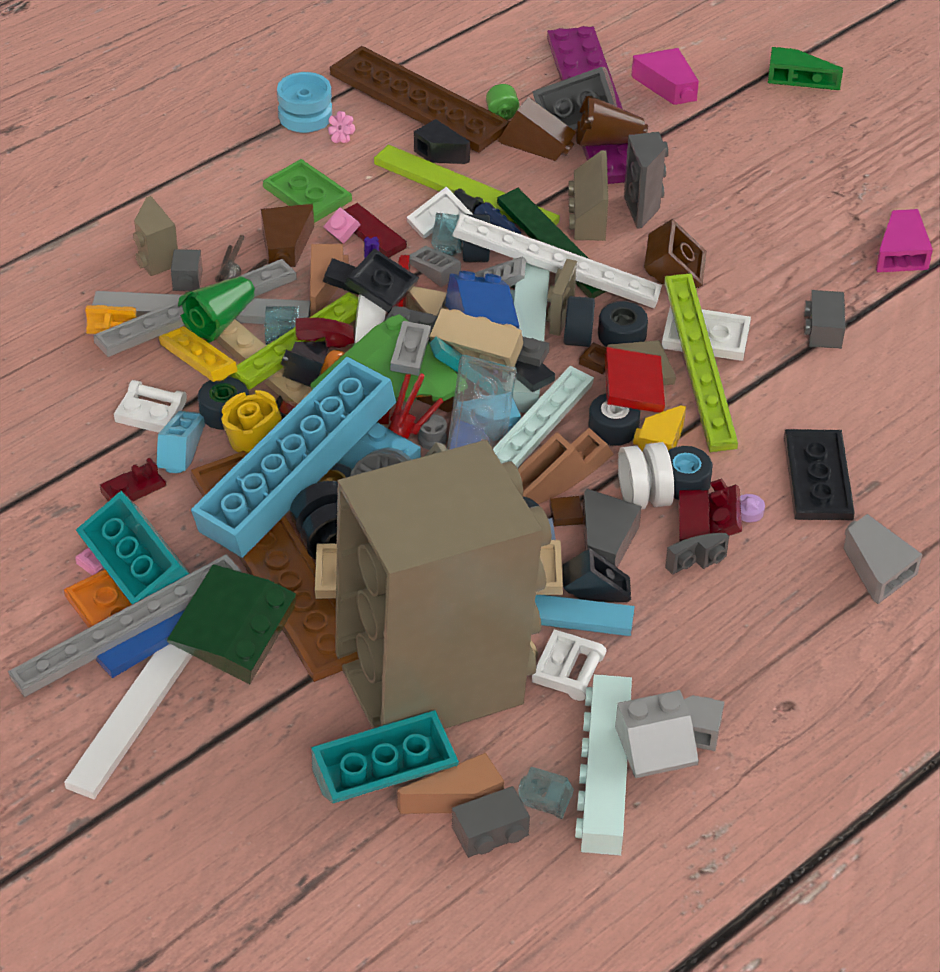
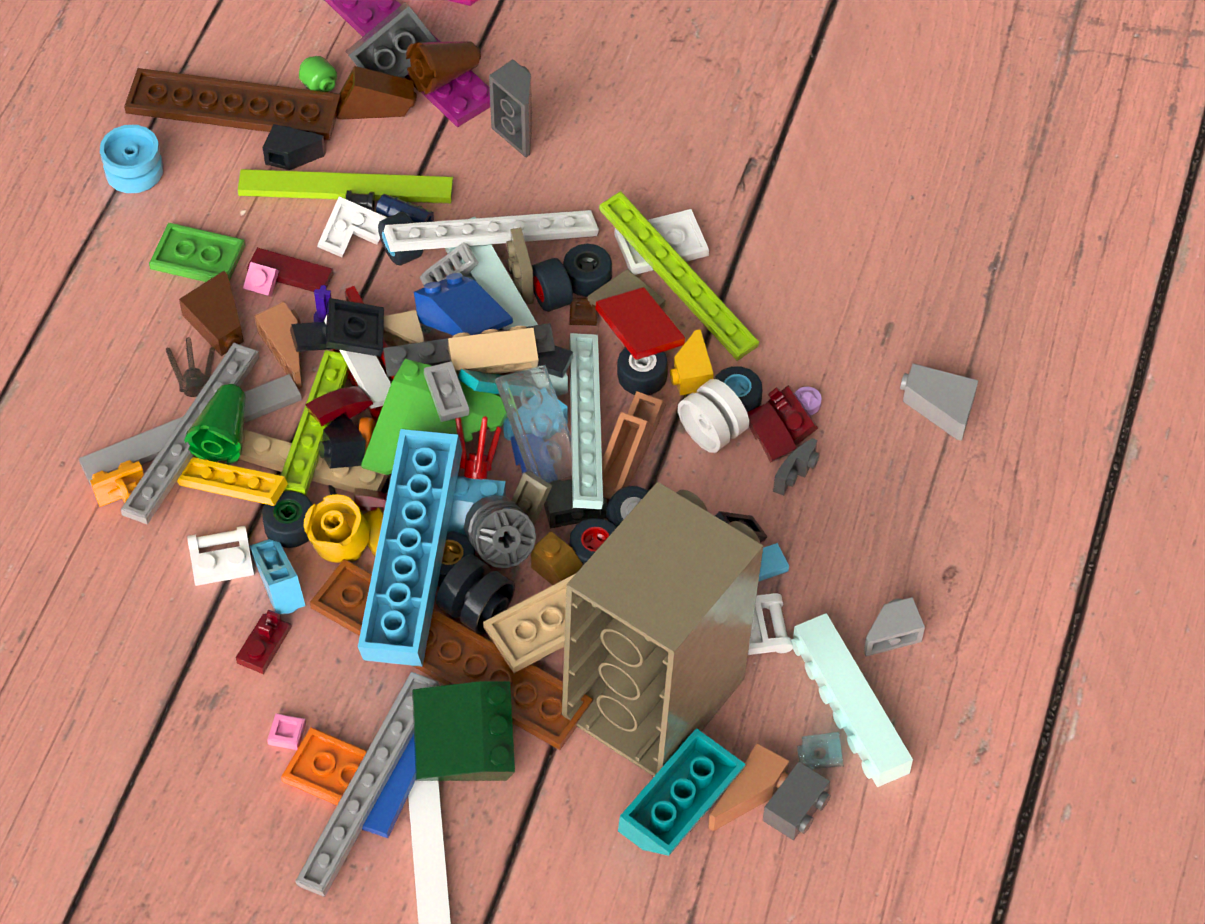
camera: 30 degrees left, 10 degrees up
teal slope [76,491,190,605] -> none
dark tan slope [133,196,178,276] -> none
dark grey brick [171,249,203,291] -> none
clear light blue brick [264,306,299,345] -> none
bright pink plant [328,111,355,143] -> none
light grey slope [410,246,461,287] -> none
light grey wheel [418,414,447,450] -> none
clear light blue brick [431,212,463,255] -> none
dark green tile [497,187,607,298] -> none
reddish brown tile [550,496,584,527] -> none
dark tan slope [568,151,608,241] -> none
dark grey slope [583,488,642,568] -> none
light grey slope [615,690,699,778] -> none
reddish brown slope [644,219,707,288] -> none
black tile [784,429,855,520] -> none
dark grey brick [804,290,845,349] -> none
dark pink slope [876,209,933,272] -> none

